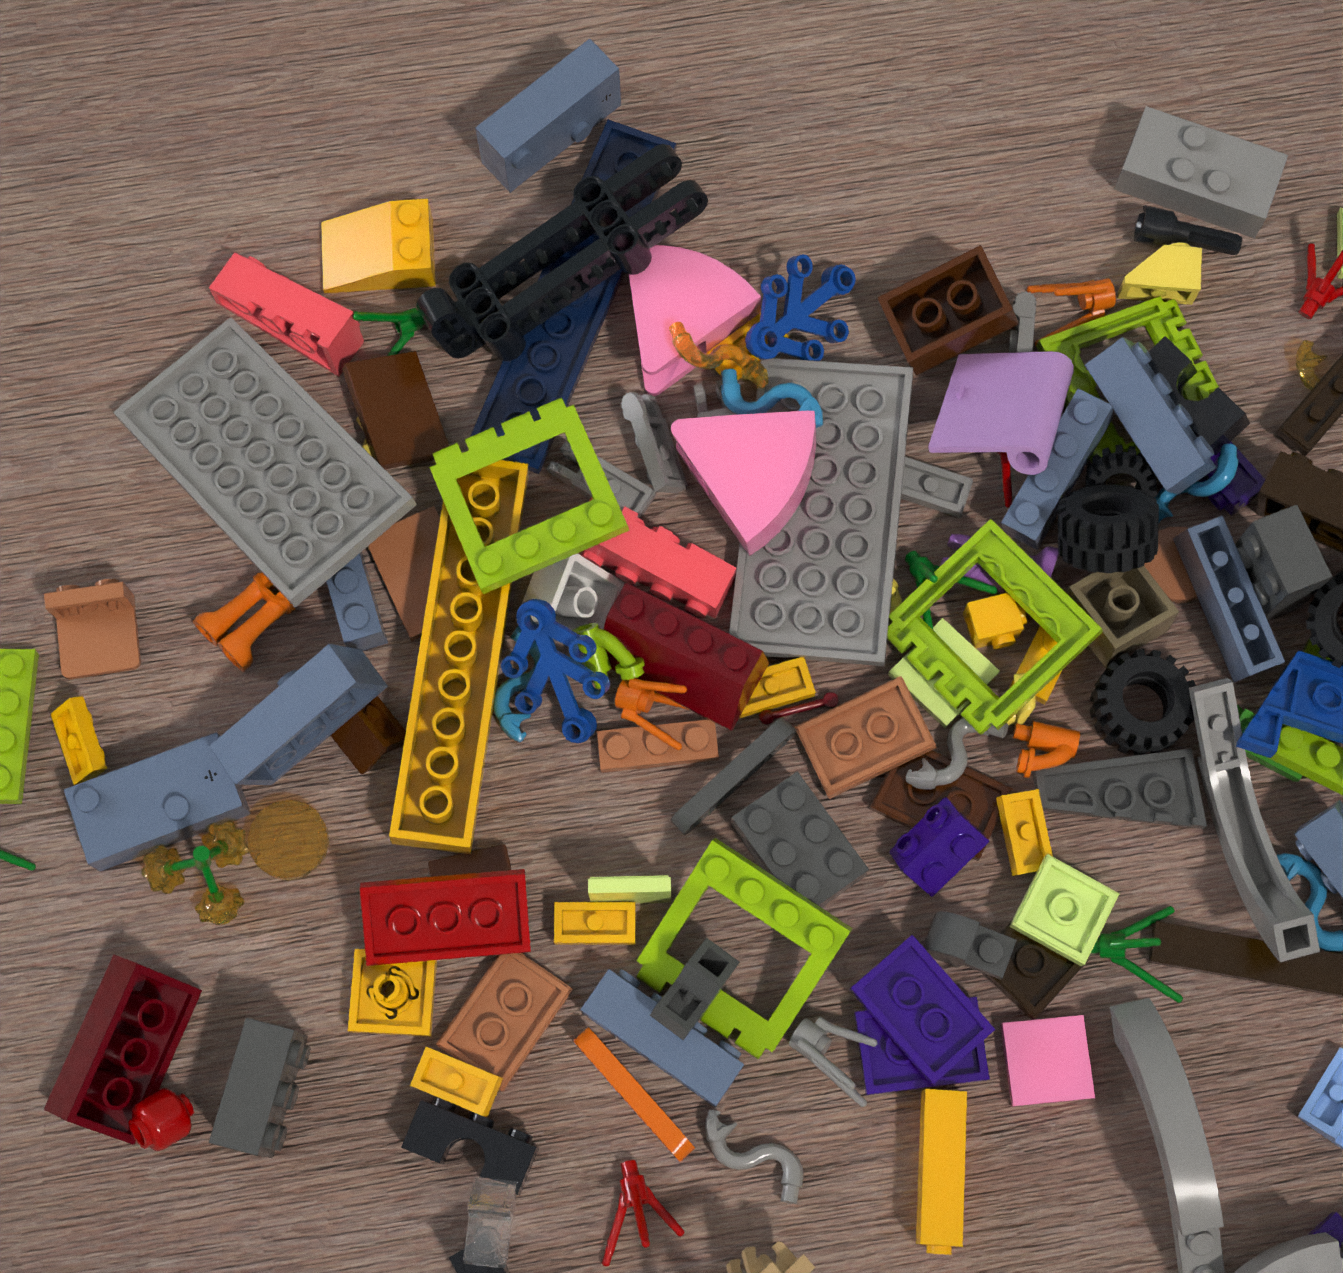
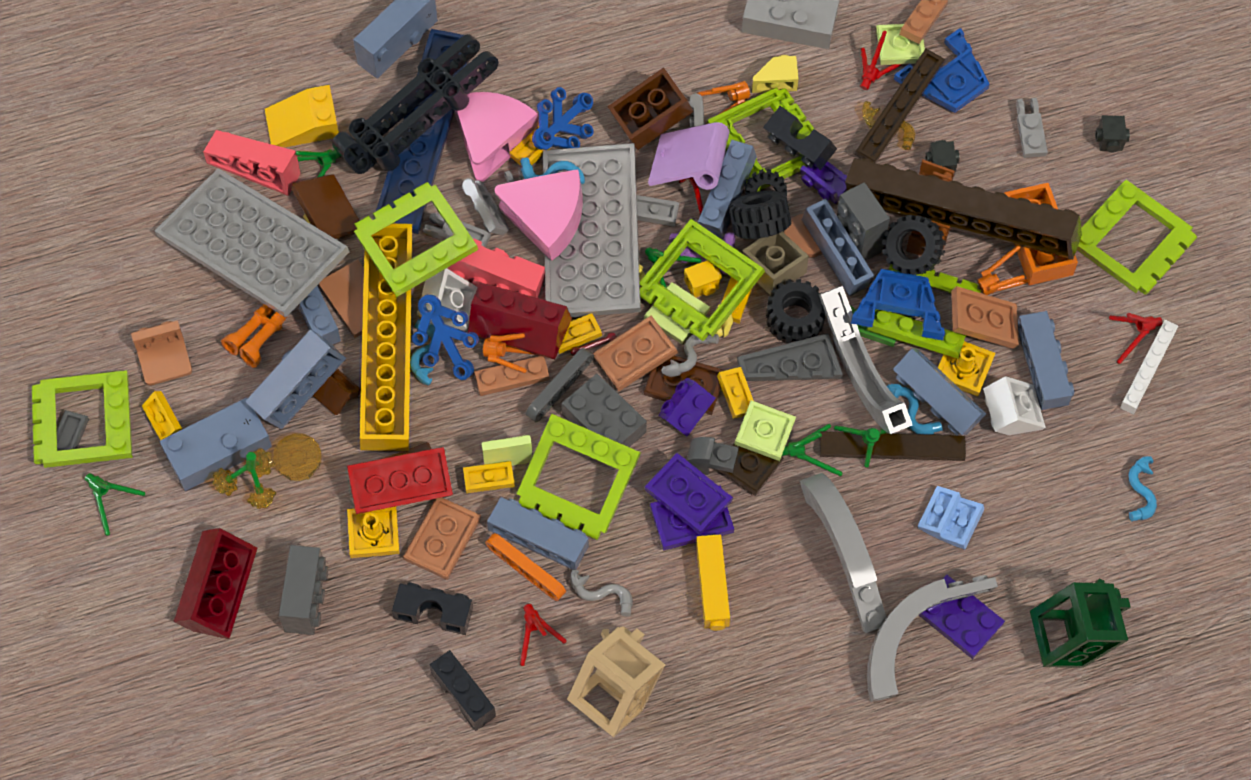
camera: 10 degrees left, 10 degrees down
red head [128,1088,194,1151] -> none
yellow plate [410,1047,503,1117] -> none
clear slope [463,1177,518,1268] -> none
lime plant [572,623,645,689] -> none
dark grey brick [650,938,740,1040] -> none
clear yellow animal [669,322,769,388] -> none
light grey plant [789,1016,877,1107] -> none
bright pink tile [1000,1015,1095,1107] -> none
orange plant [1013,721,1080,778] -> none
sand blue brick [1085,337,1217,494] -> none
black piece [1134,205,1242,255] -> none
dark azure animal [1154,444,1238,523] -> none
none -> green plant [834,425,887,468]

